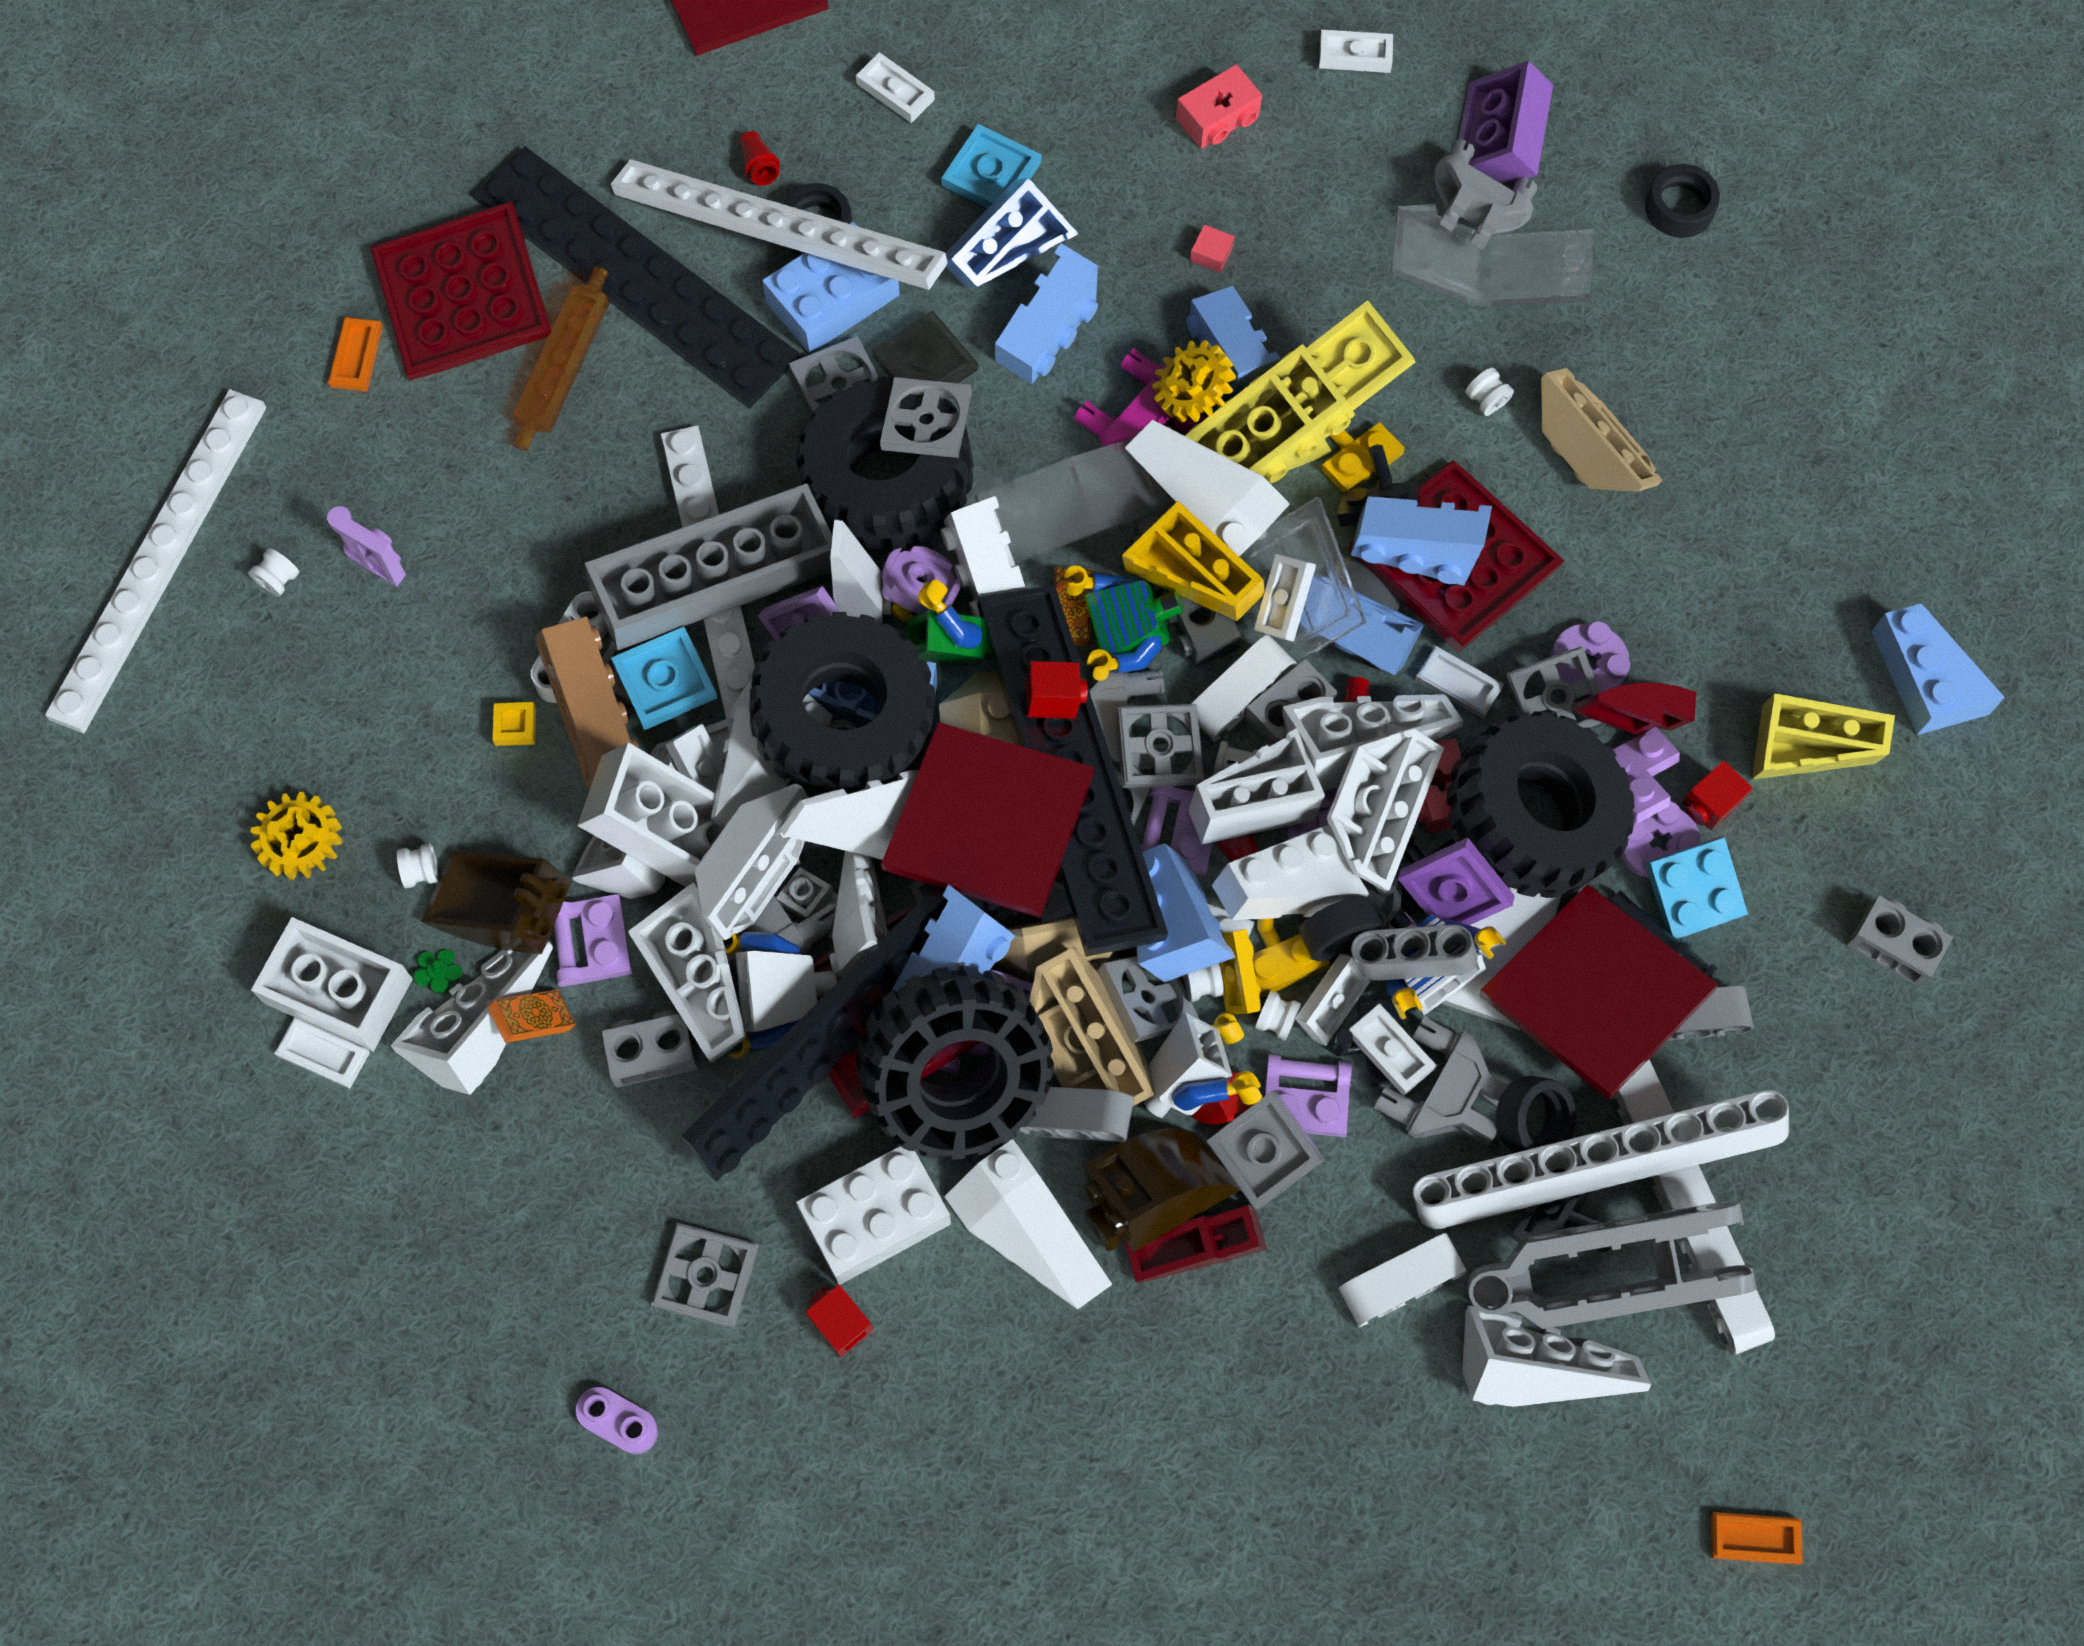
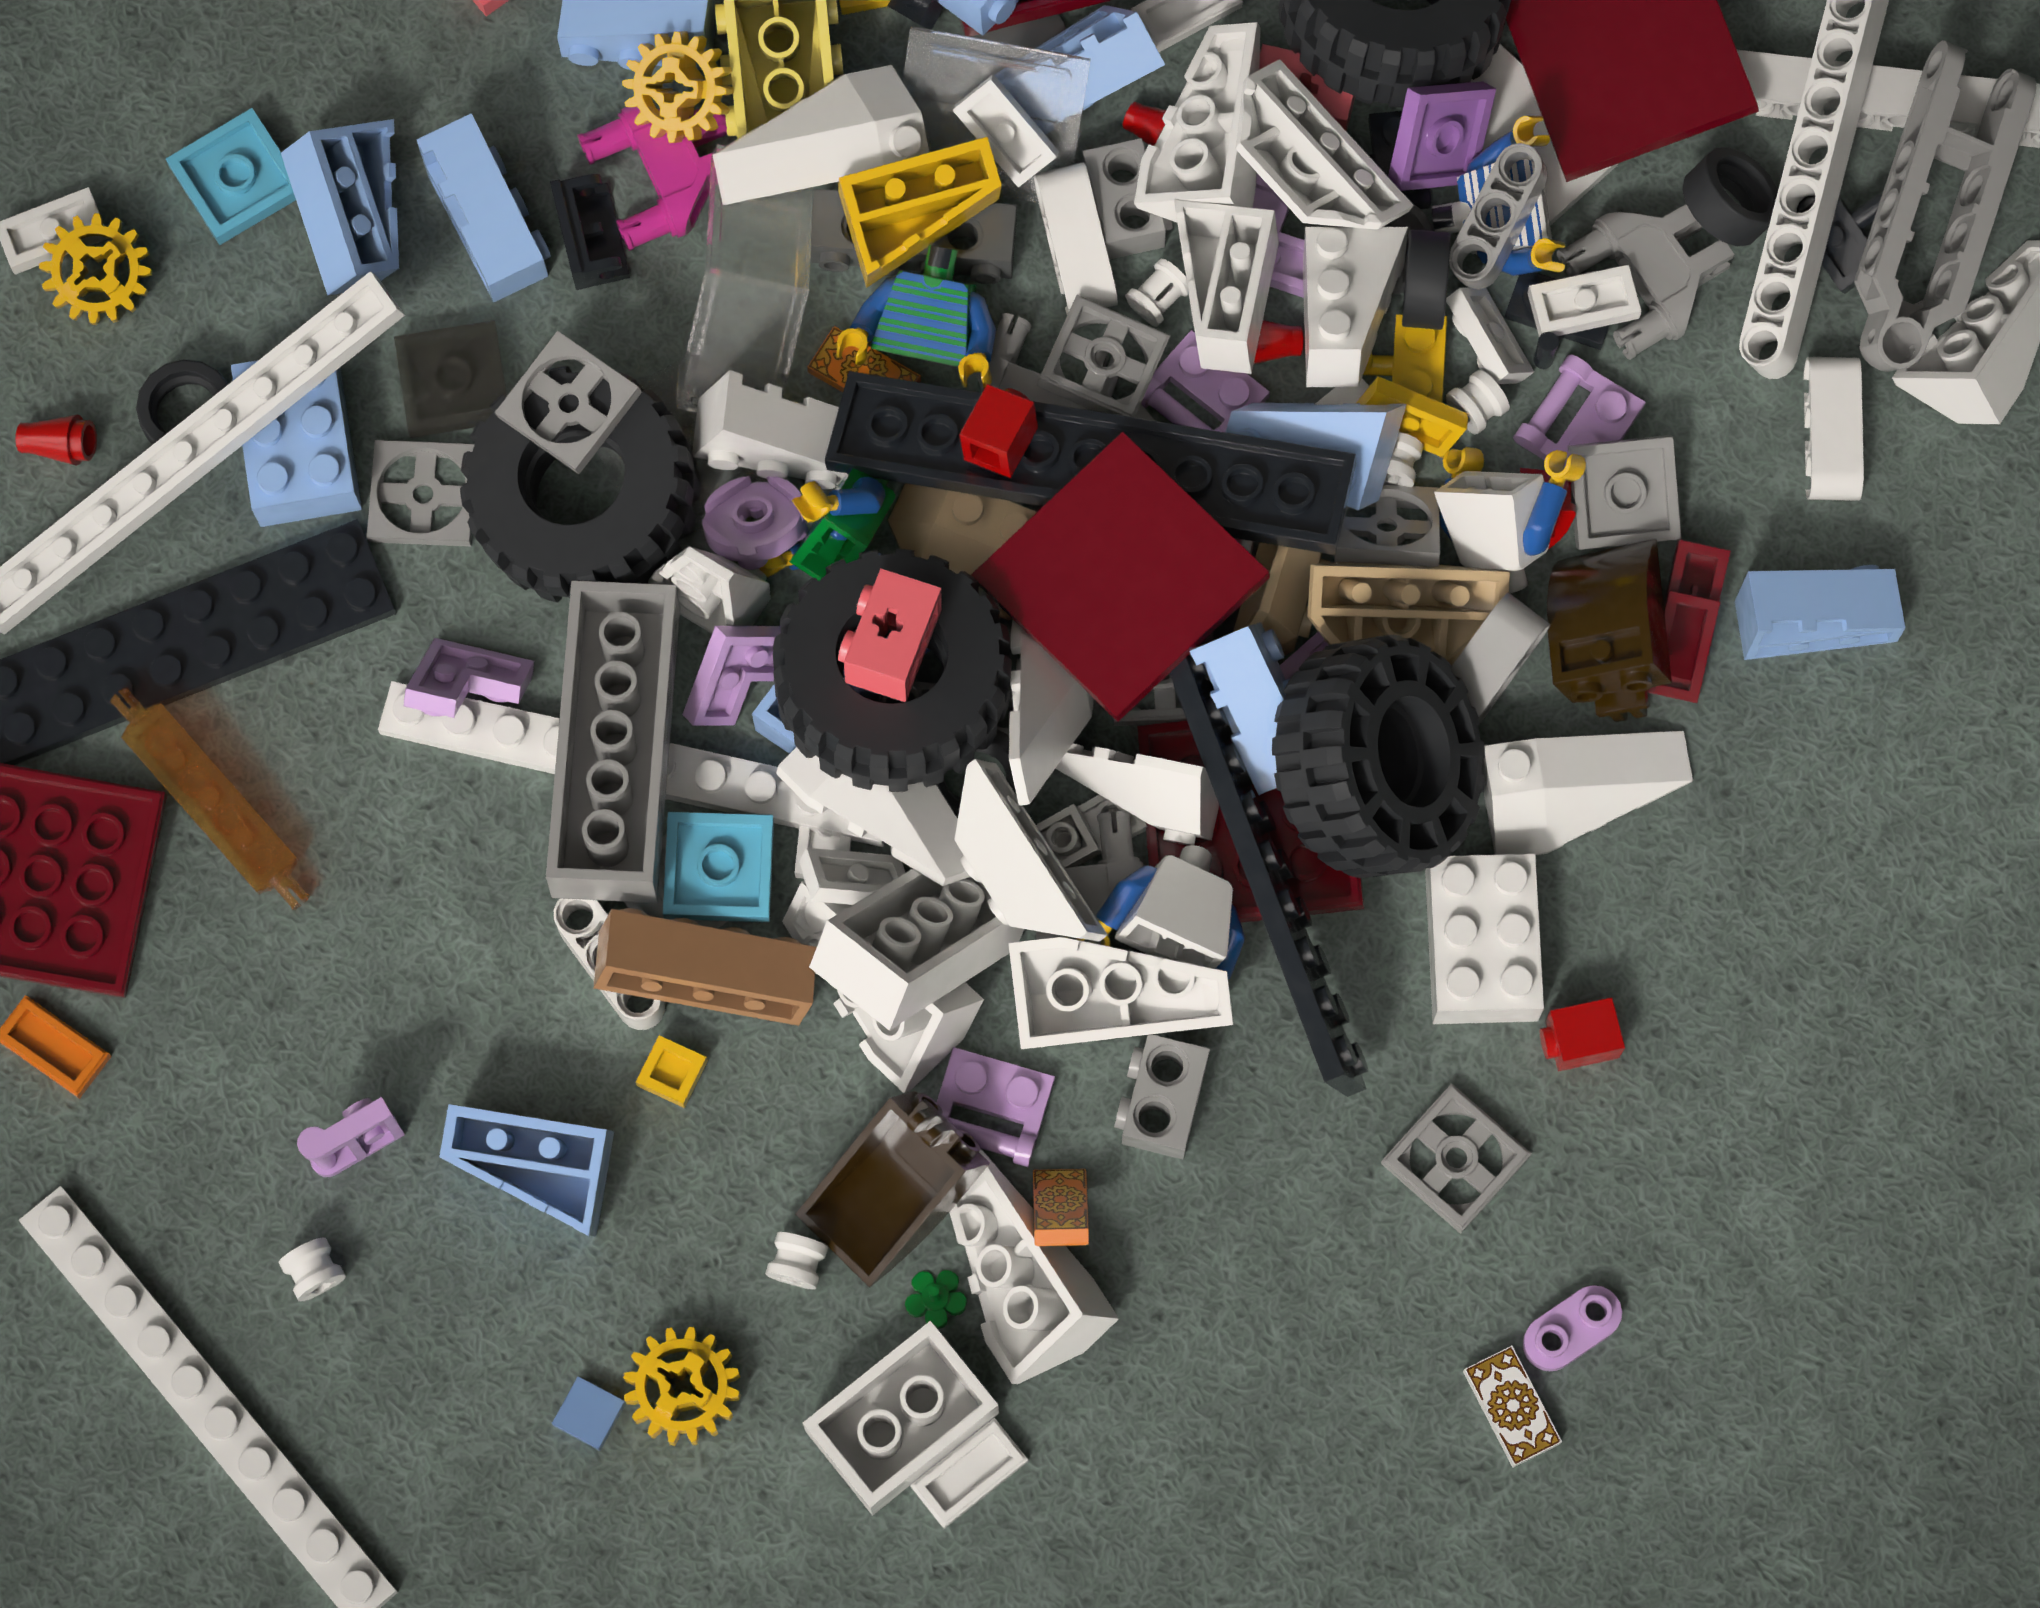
camera: 60 degrees left, 5 degrees up
none -> yellow gear [39,213,152,325]
none -> lavender plate [404,638,534,718]
none -> light blue wedge [439,1104,614,1237]
none -> black hinge [550,174,630,290]
none -> medium blue tile [552,1377,626,1451]
none -> coral brick [838,568,942,702]
none -> tile [1463,1346,1562,1468]
none -> light blue wedge [1735,565,1905,660]

